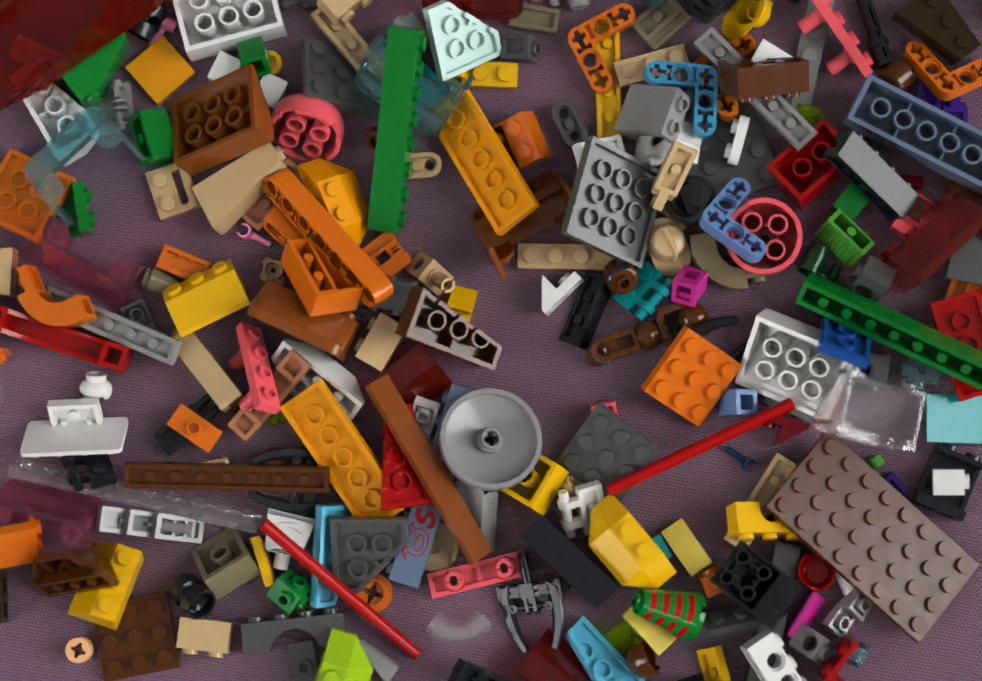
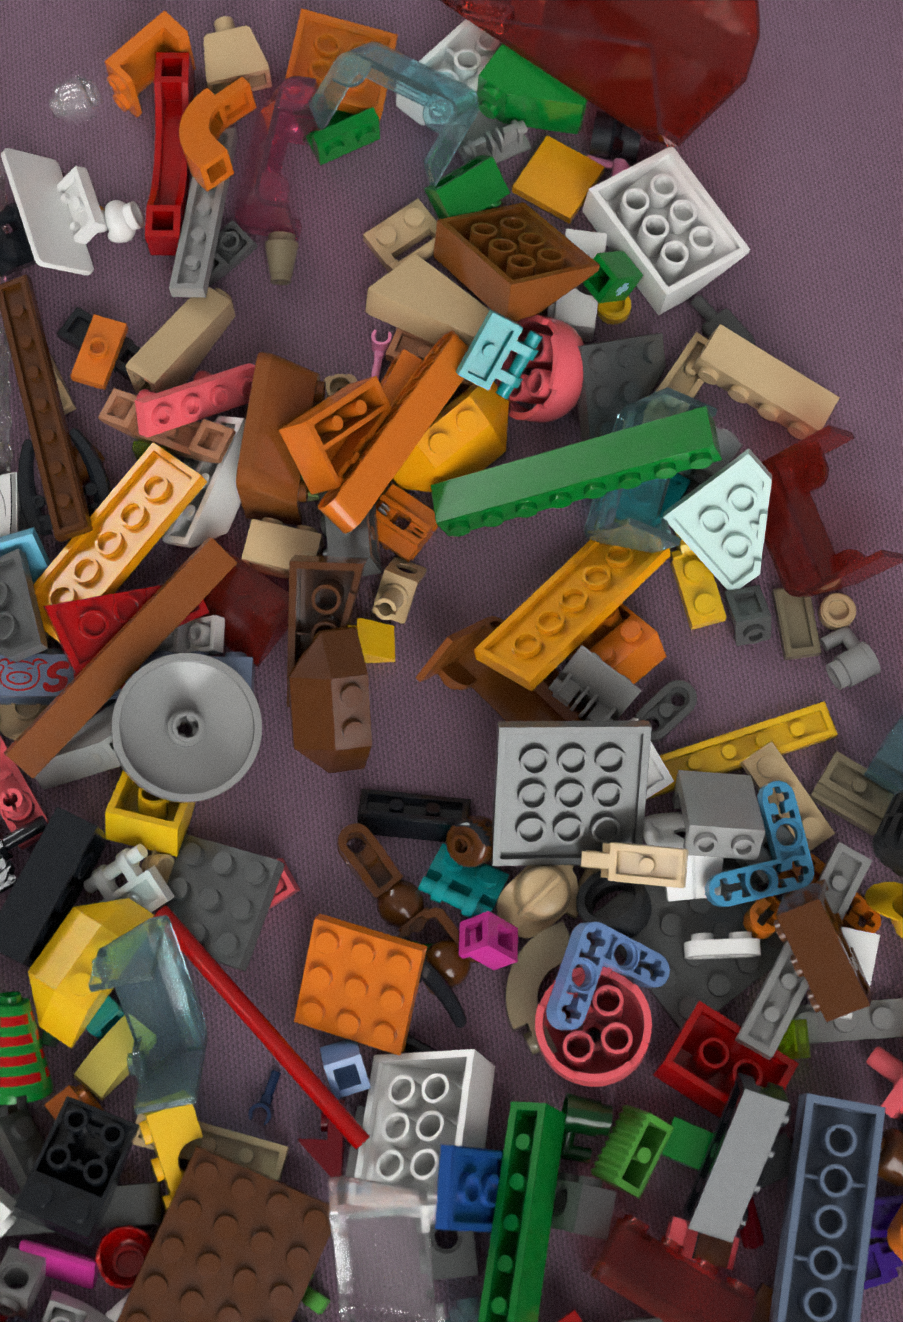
camera: 70 degrees right, 10 degrees down
orange plate [155,244,212,280] -> none
yellow slope [162,259,251,338] -> none
tan plate [408,152,442,180] -> none
tan plate [517,243,613,271] -> none
white slope [542,271,584,316] -> none
orange beam [568,3,636,95] -> none
none -> clear light blue windscreen [88,915,207,1115]
none -> reddish brown wedge [288,627,372,774]
none -> plate [456,309,543,399]
none -> light grey hinge [548,645,641,721]

